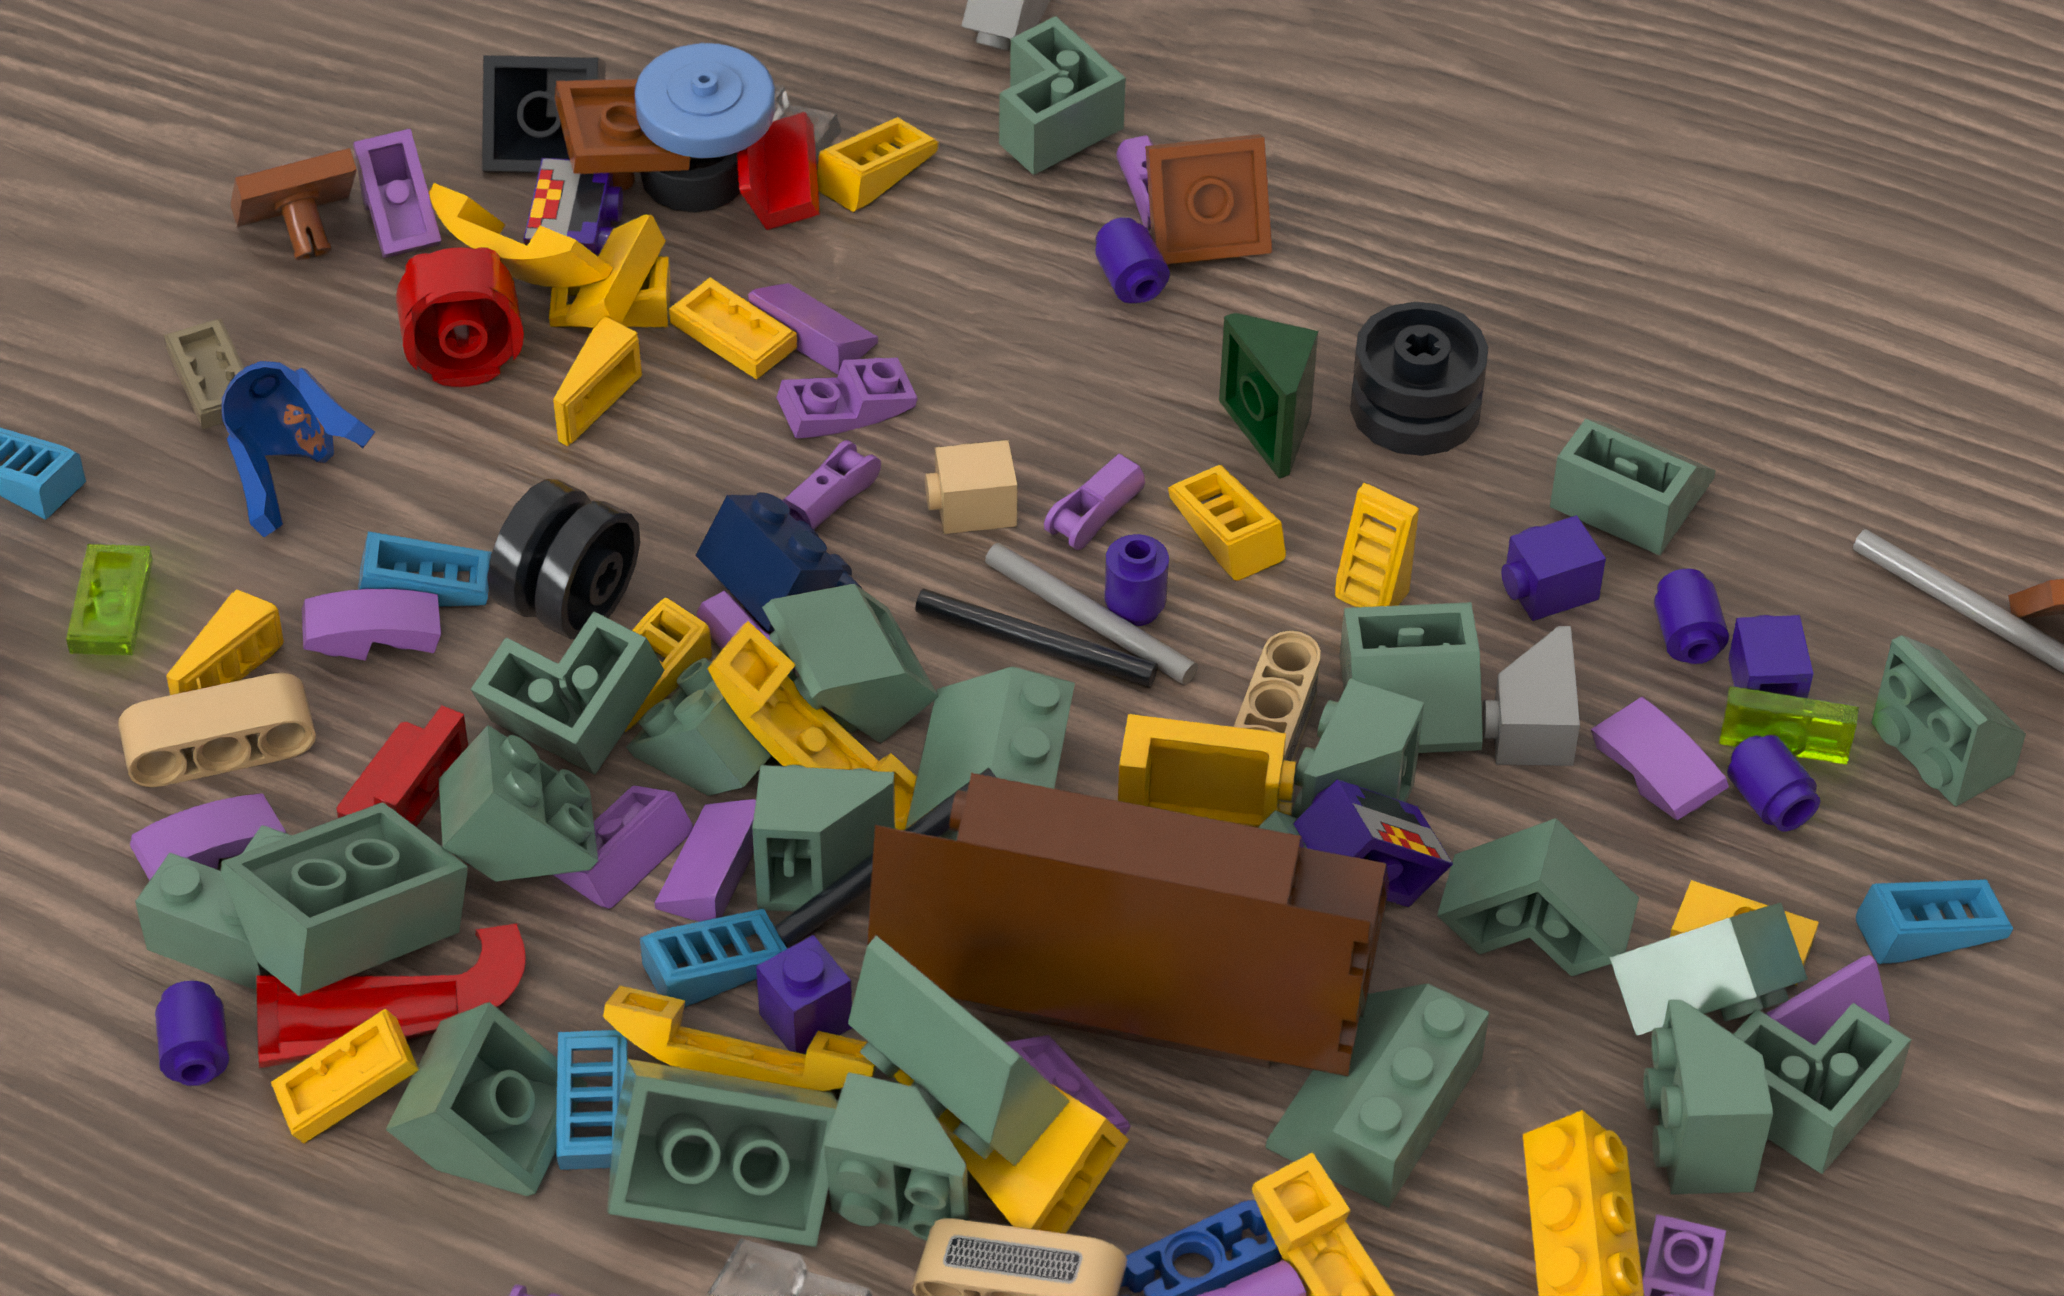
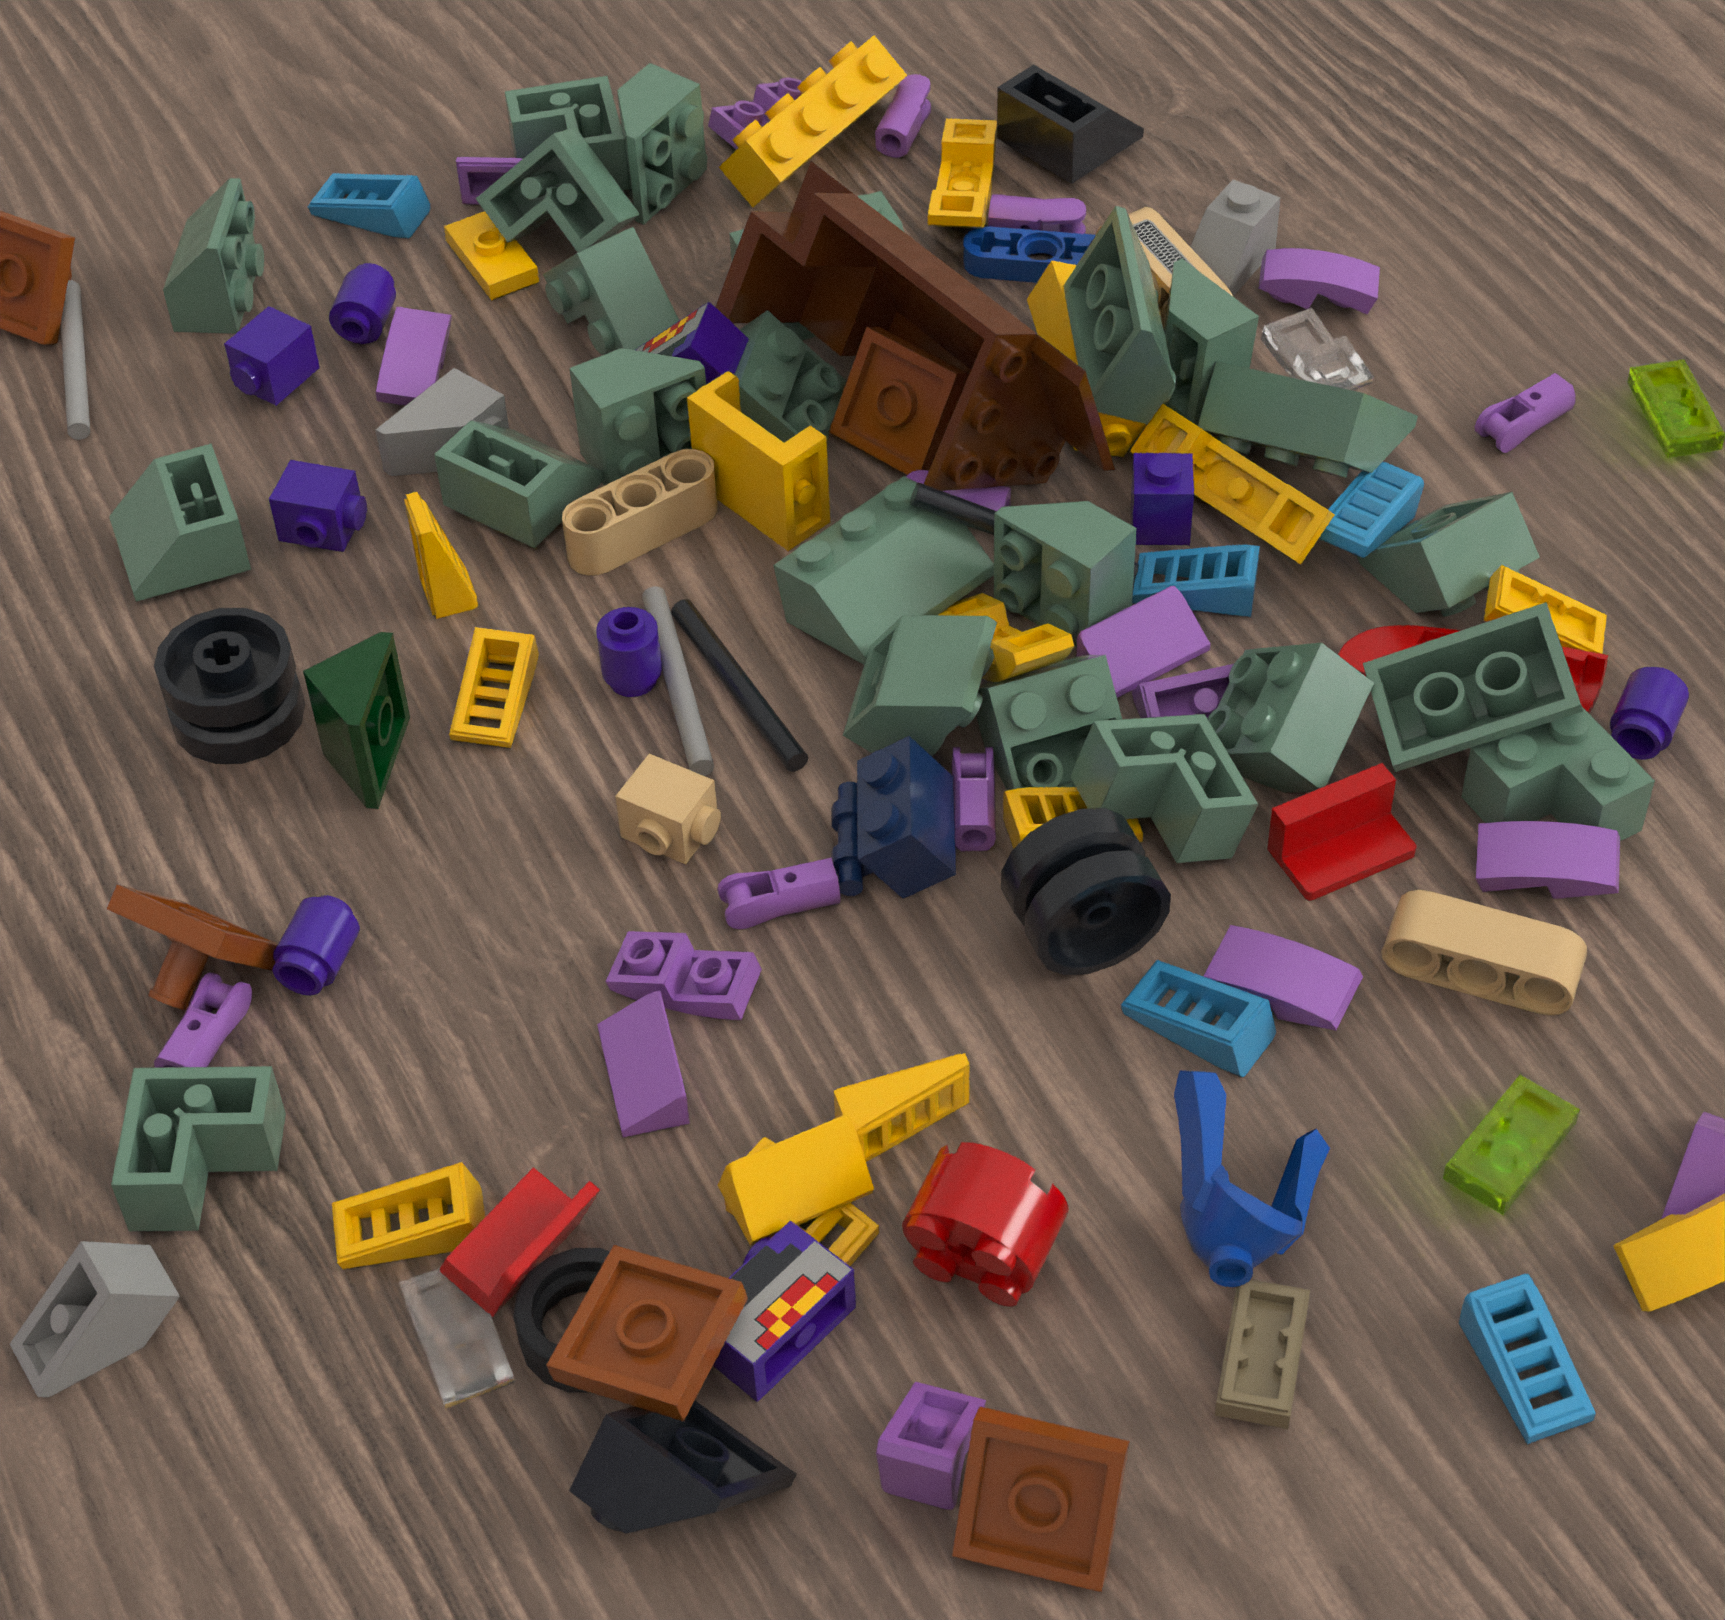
camera: 140 degrees left, 0 degrees up
yellow slope [166,589,284,695] -> none
yellow slope [428,183,613,287] -> none
medium blue wheel [635,43,775,158] -> none
yellow plate [669,277,797,380] -> none
medium lavender bar [1044,453,1145,550] -> none
dark purple brick [1654,568,1729,664] -> none
clear neon green plate [1719,686,1859,765] -> none

